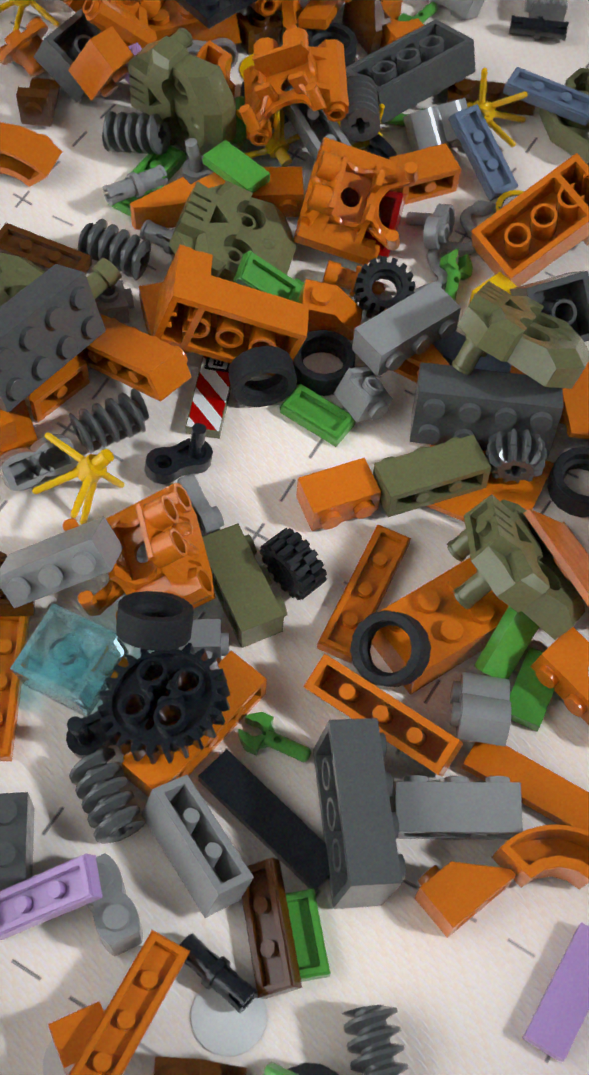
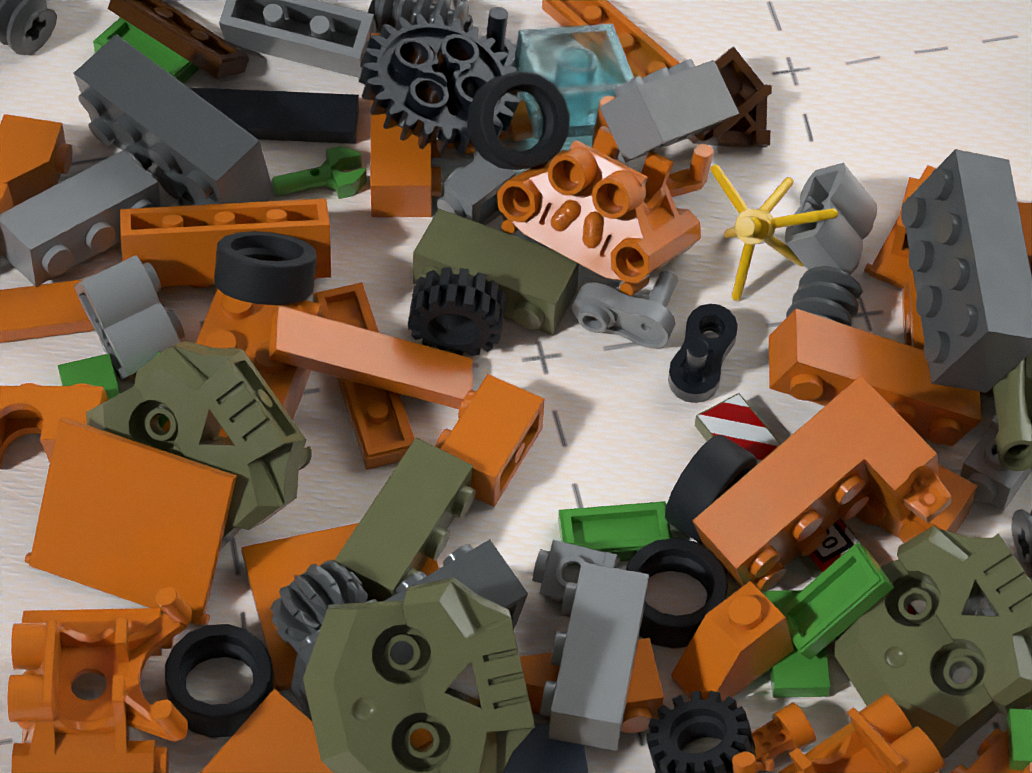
camera: 140 degrees right, 5 degrees down
none -> orange tile [269,305,473,409]

